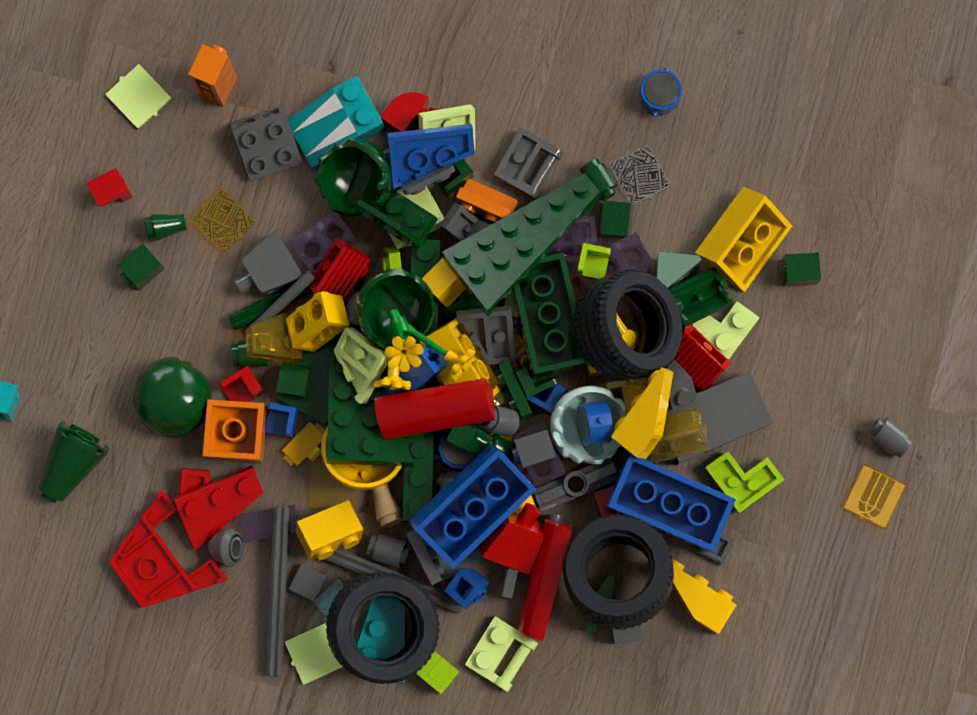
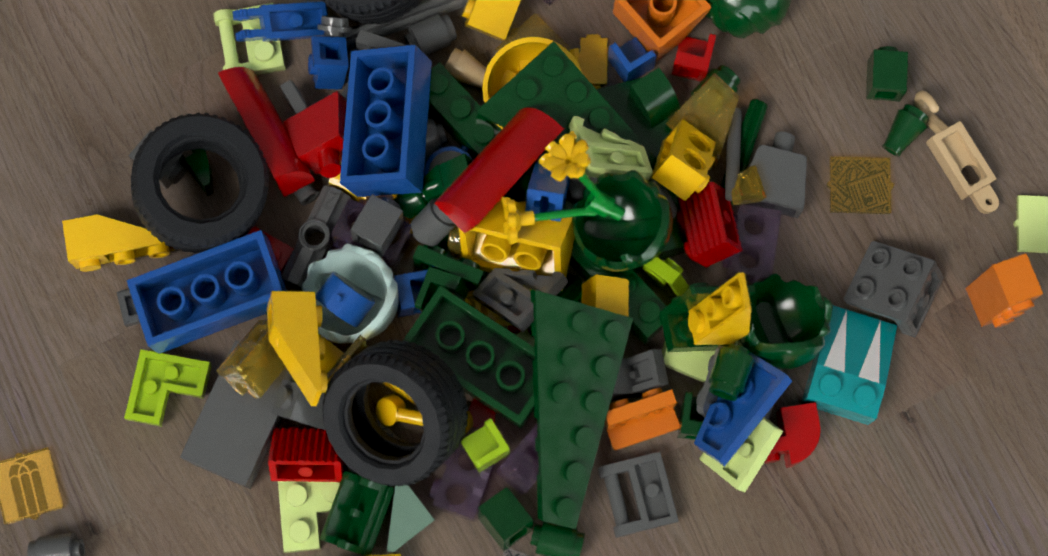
camera: 135 degrees right, 5 degrees down
red panel [87,168,133,207] -> none
none -> blue hinge [232,1,328,42]
none -> dark grey plate [317,16,352,37]
none -> yellow slope [688,272,751,345]
none -> dark green brick [708,344,754,401]
none -> clear yellow tile [731,165,767,205]
none -> tan piece [914,90,999,214]

